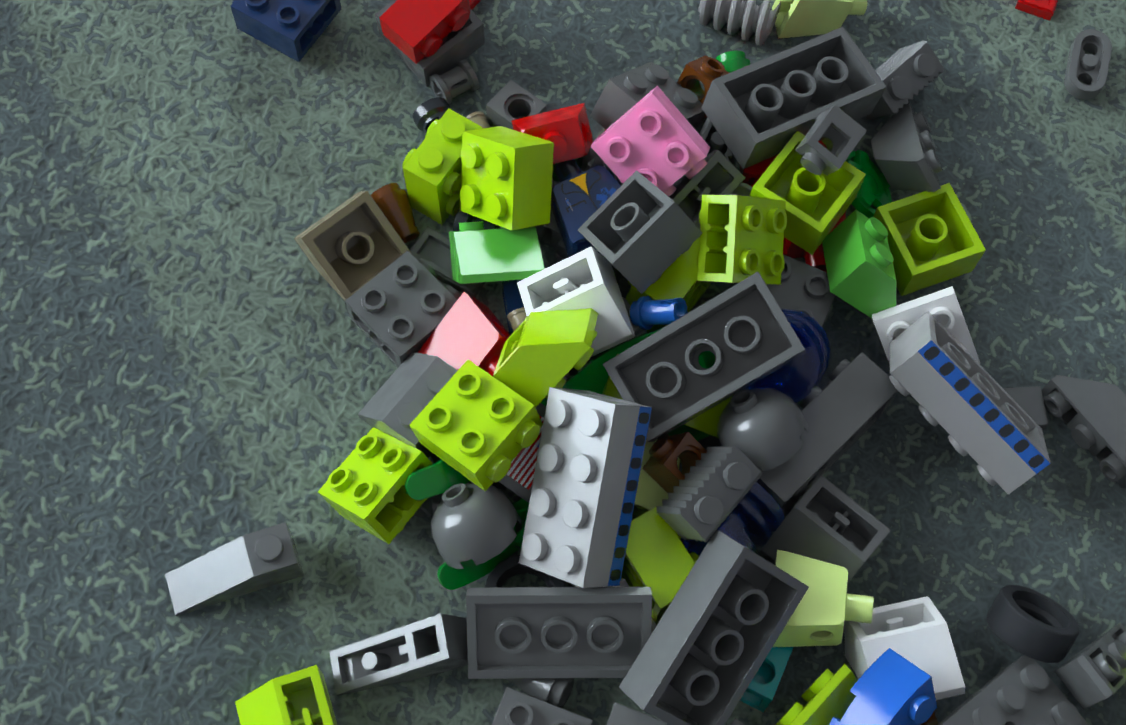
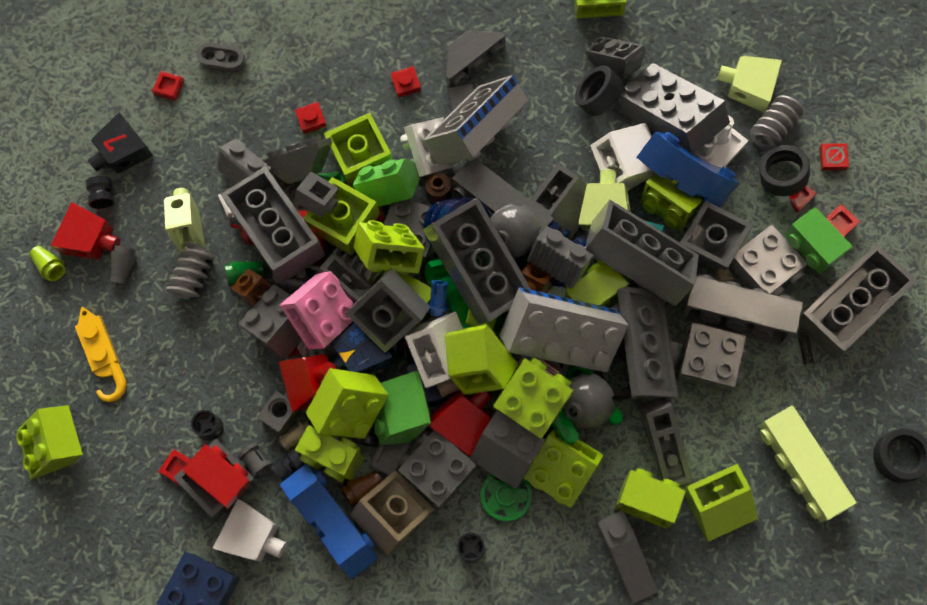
camera: 85 degrees left, 5 degrees up
none -> black wheel [191,409,224,441]
none -> white torso [213,499,287,562]
none -> blue brick [280,464,378,579]
none -> red plate [295,102,327,134]
none -> red plate [390,66,421,98]
none -> reddish brown brick [425,173,452,206]
none -> black wheel [457,532,485,563]
none -> green wheel [481,474,532,522]
none -> lime brick [614,468,686,529]

